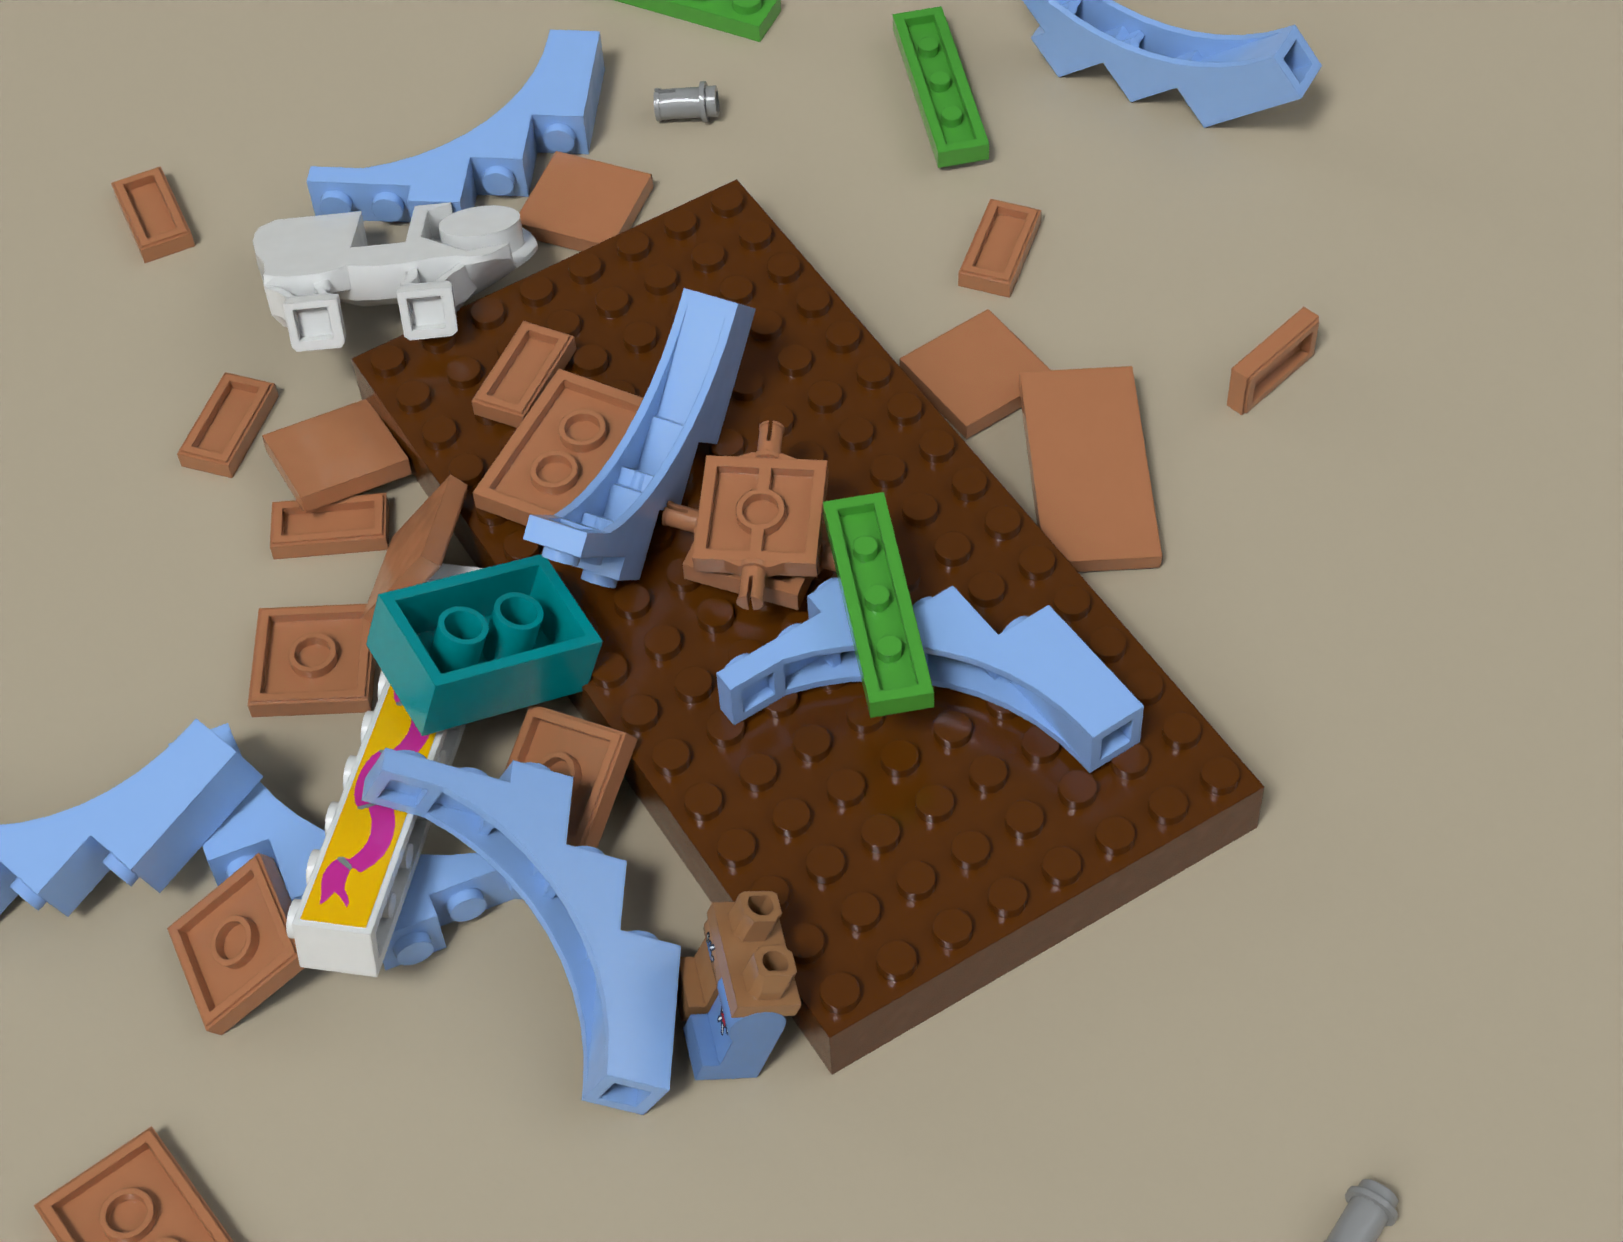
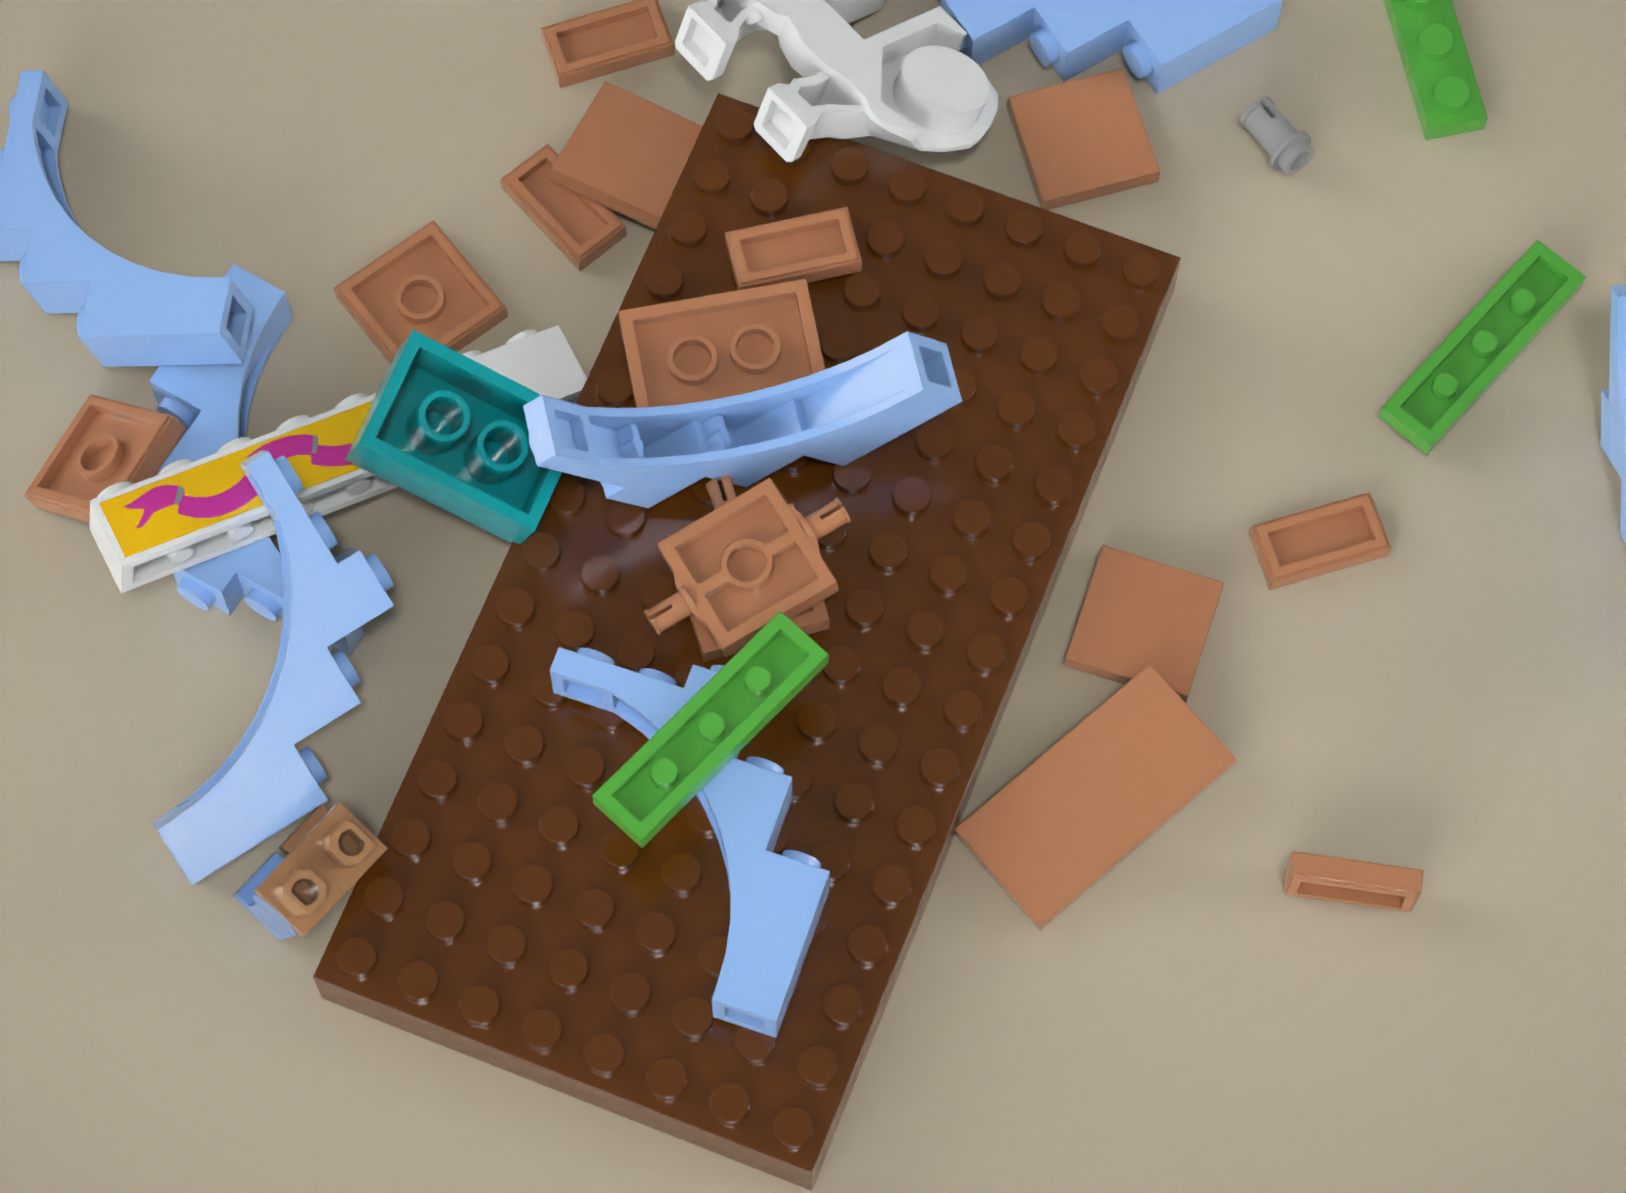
camera: 50 degrees right, 15 degrees up
nougat tile [362,474,468,622] -> none
nougat tile [505,705,638,848] -> none

